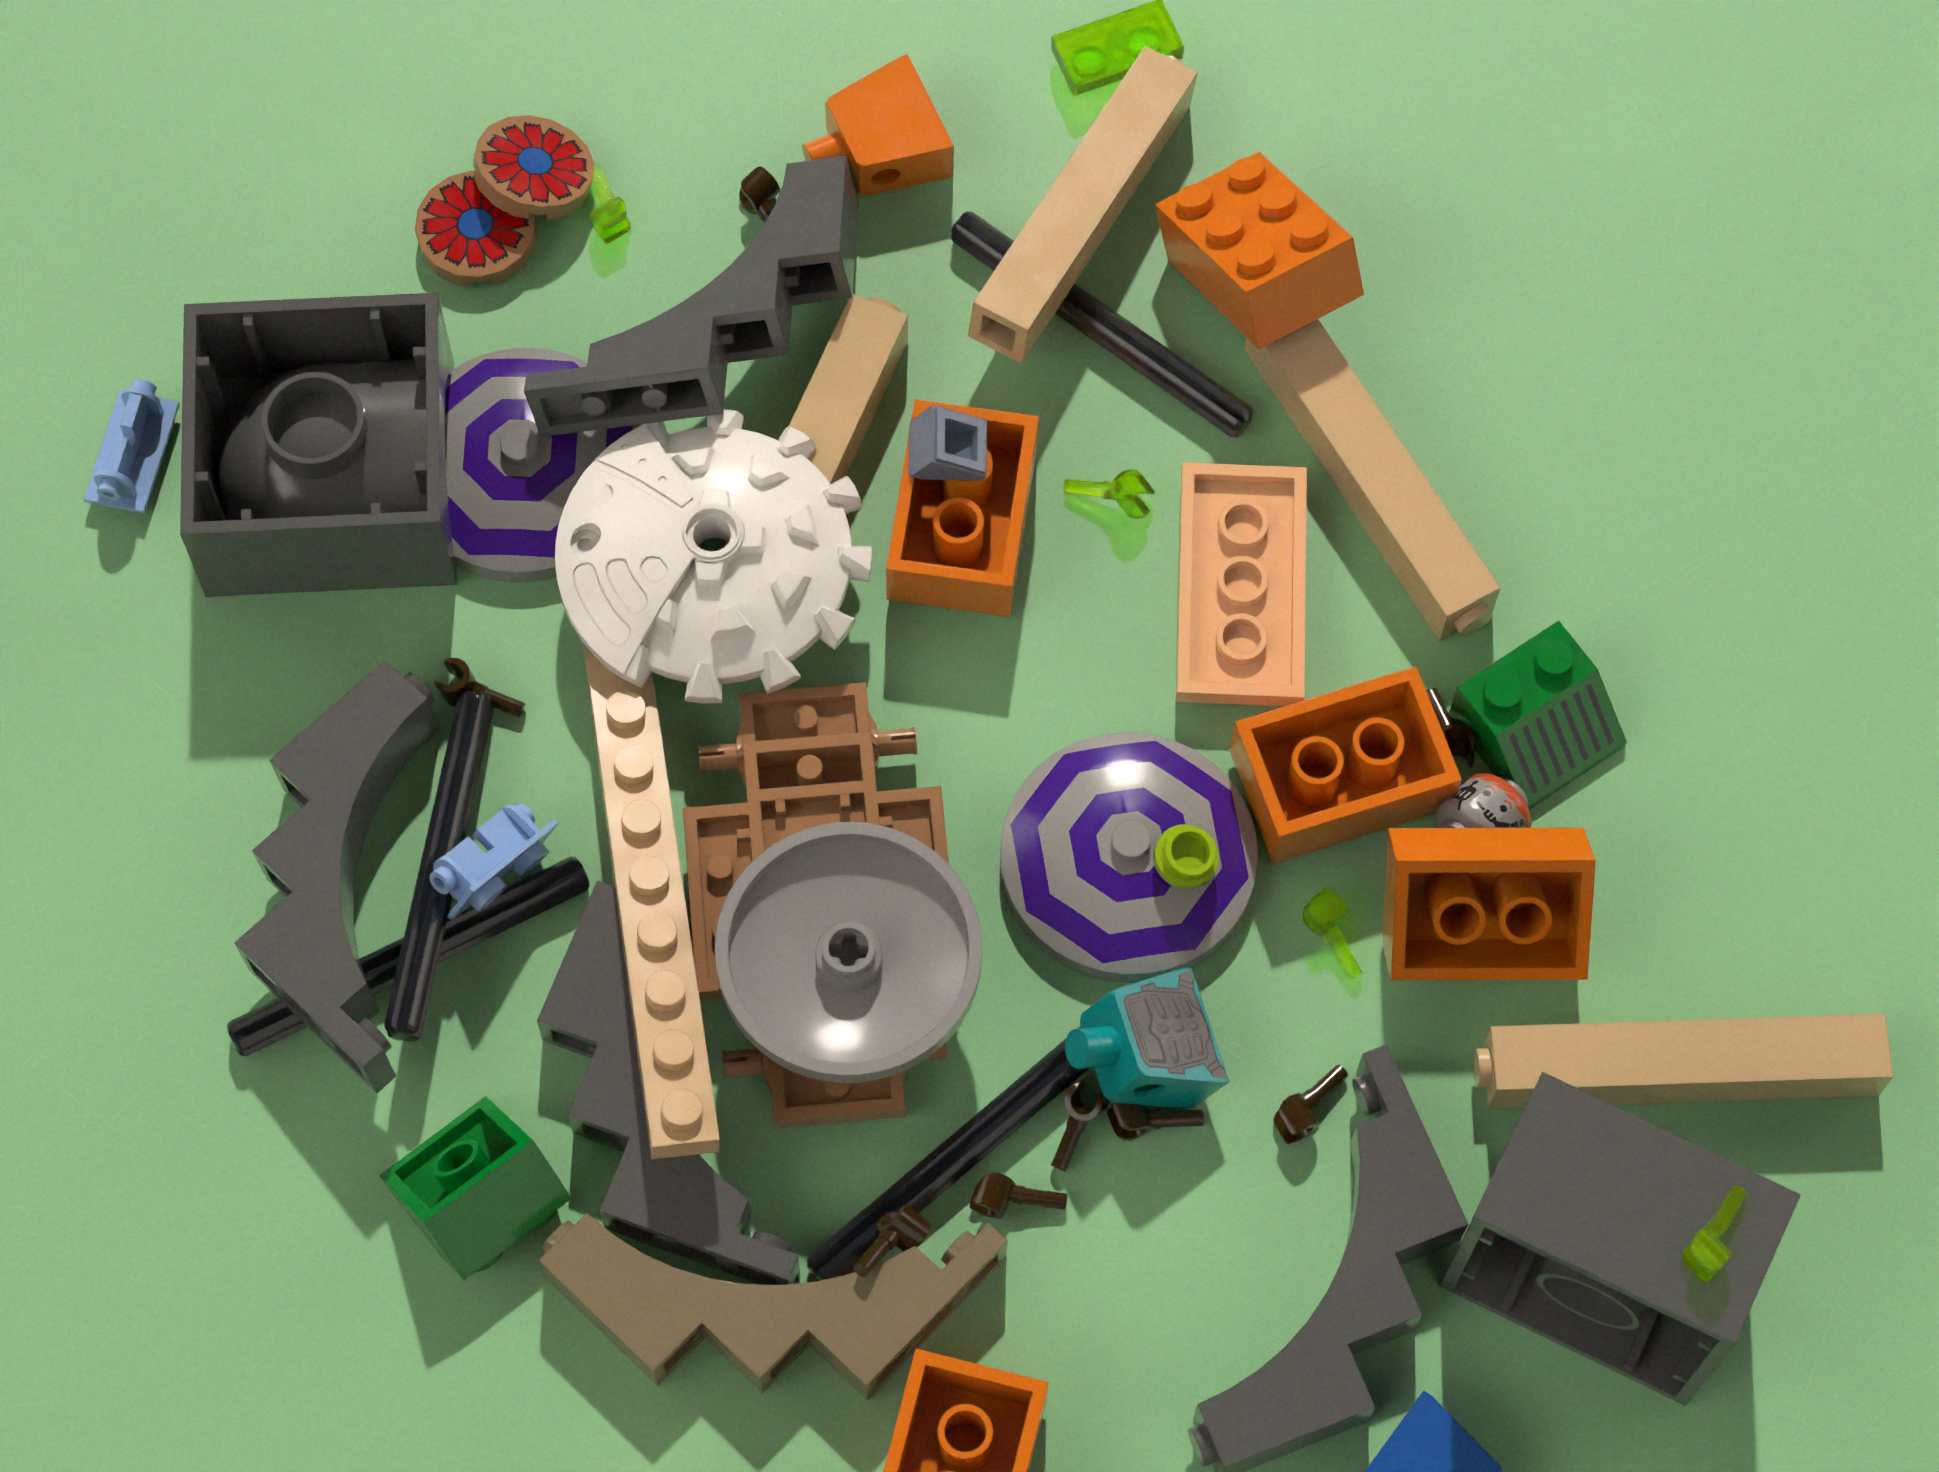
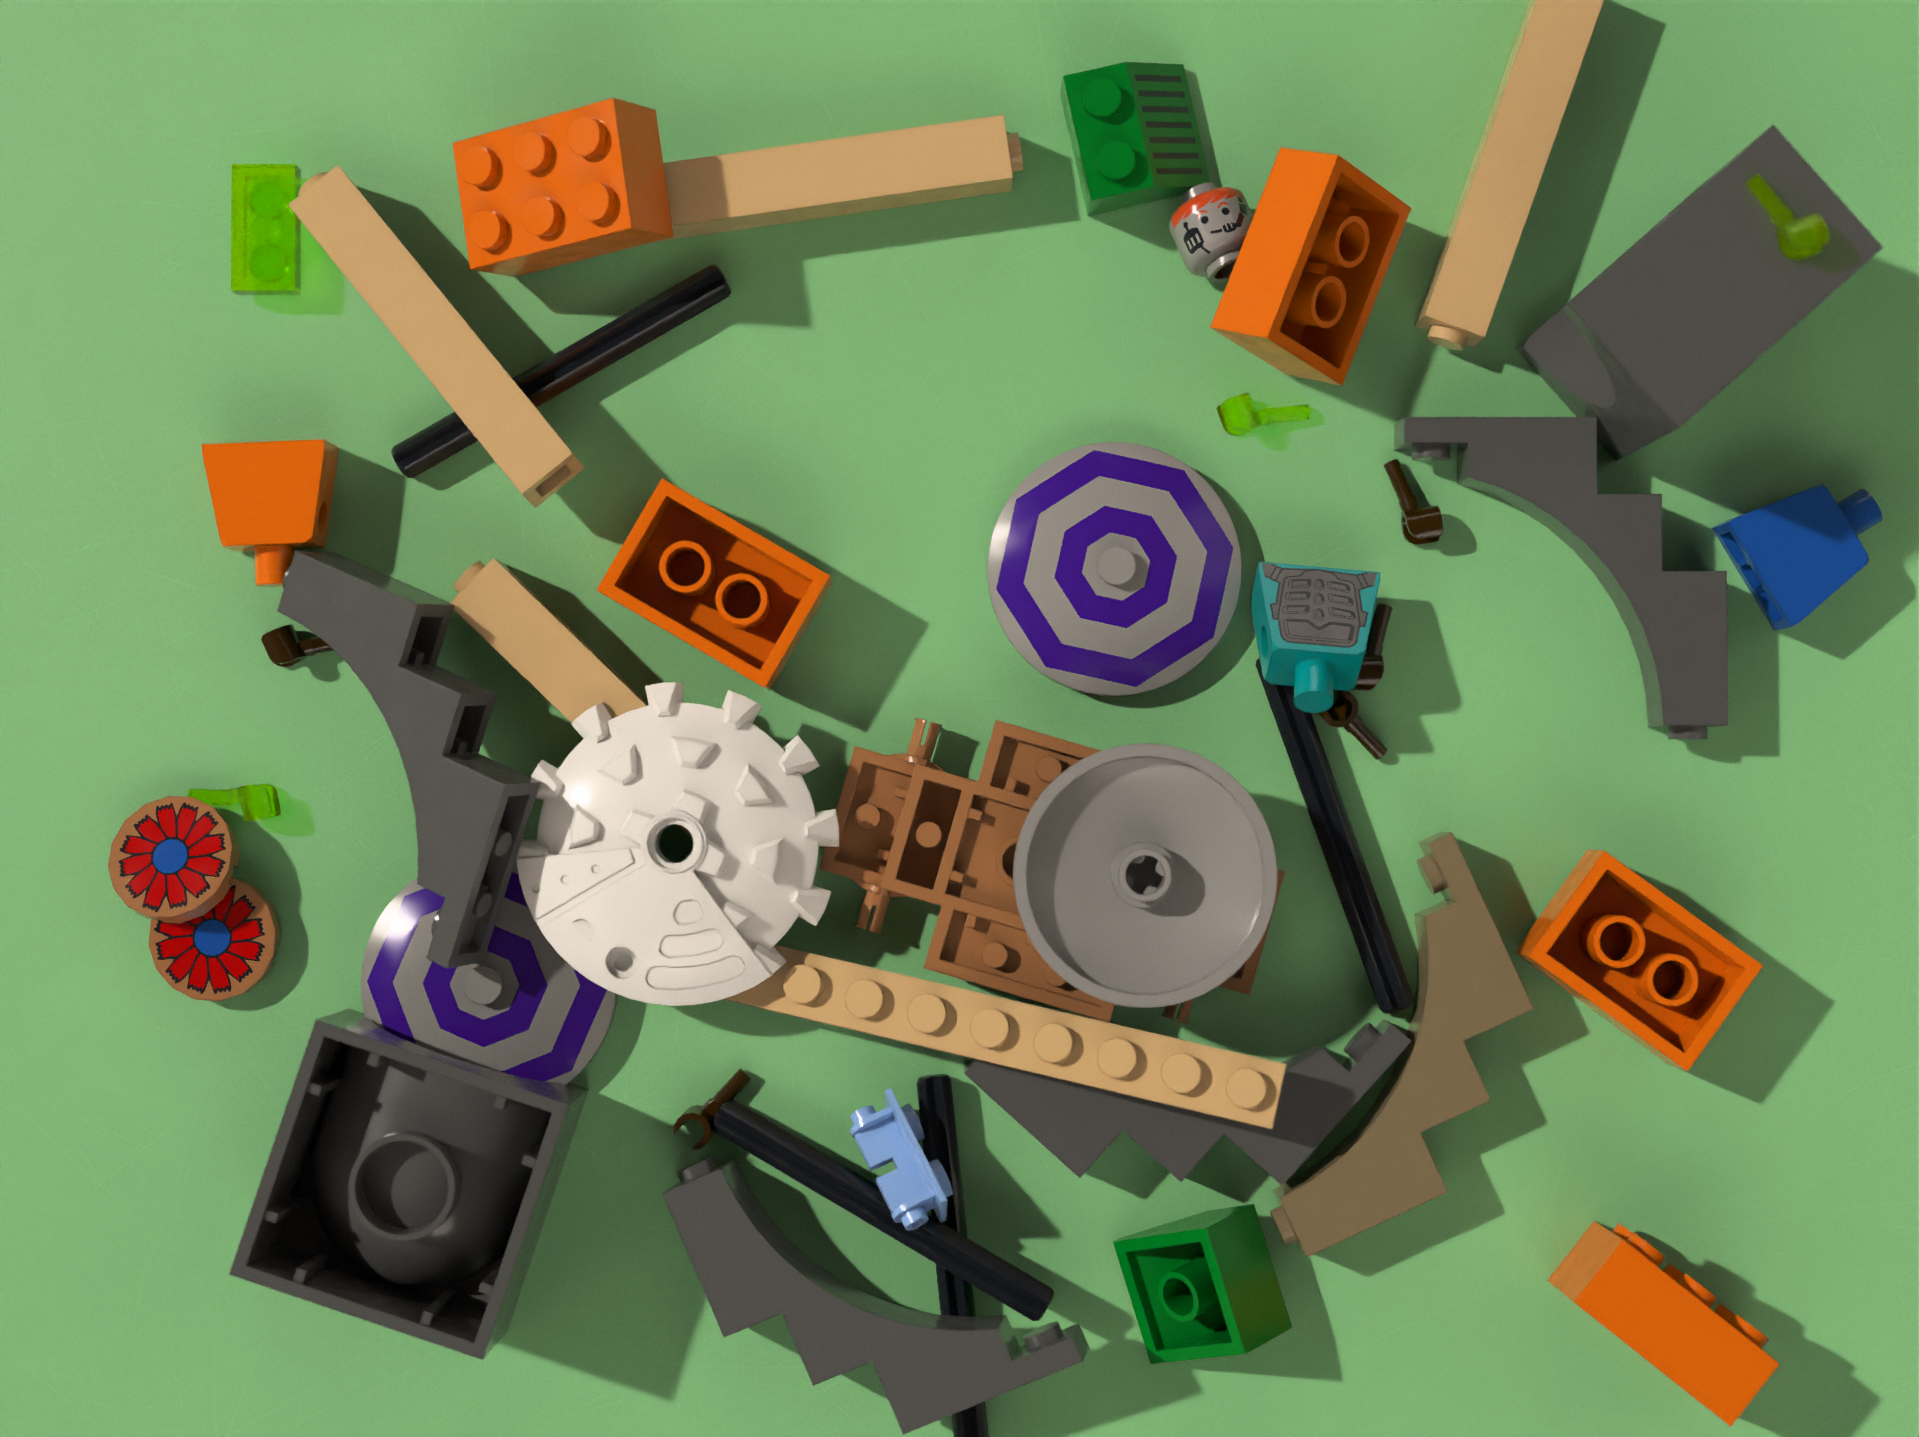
camera: 70 degrees left, 20 degrees up
light blue hinge [84,379,180,514] -> none
dark brown hand [853,1205,931,1277] -> none
sand blue slope [908,405,987,480] -> none
dark brown hand [969,1172,1067,1219] -> none
clear neon green hand [1063,469,1155,519] -> none
lime plate [1153,824,1219,889] -> none
light nougat plate [1176,462,1307,706] -> none
orange brick [1229,666,1462,864] -> none
dark brown hand [1426,688,1475,768] -> none

